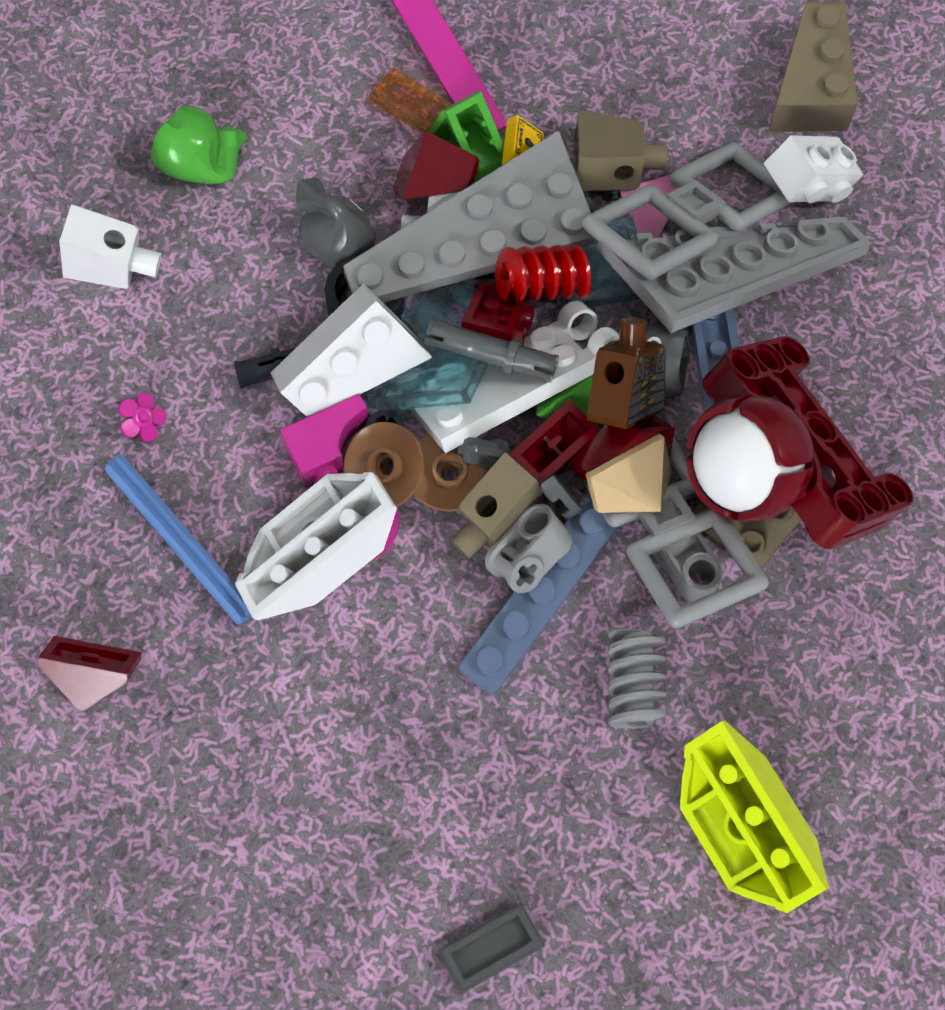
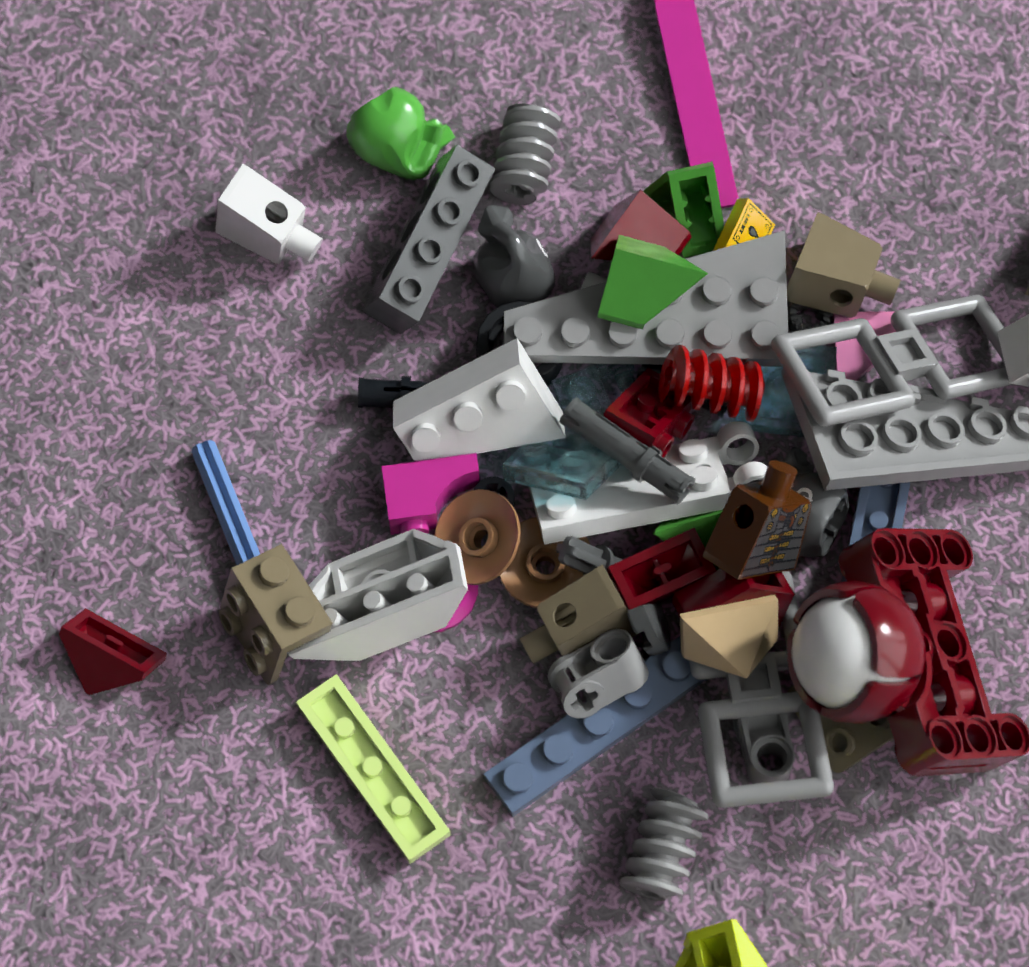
camera: 20 degrees right, 0 degrees up
dark pink plant [118,392,166,442] -> none
clear orange tile [369,67,452,134] -> none
none -> dark tan bracket [218,544,333,685]
none -> yellowish green plate [296,674,451,864]
none -> brick [361,145,496,334]
none -> light grey piece [490,103,560,205]
none -> bright green slope [597,235,708,330]

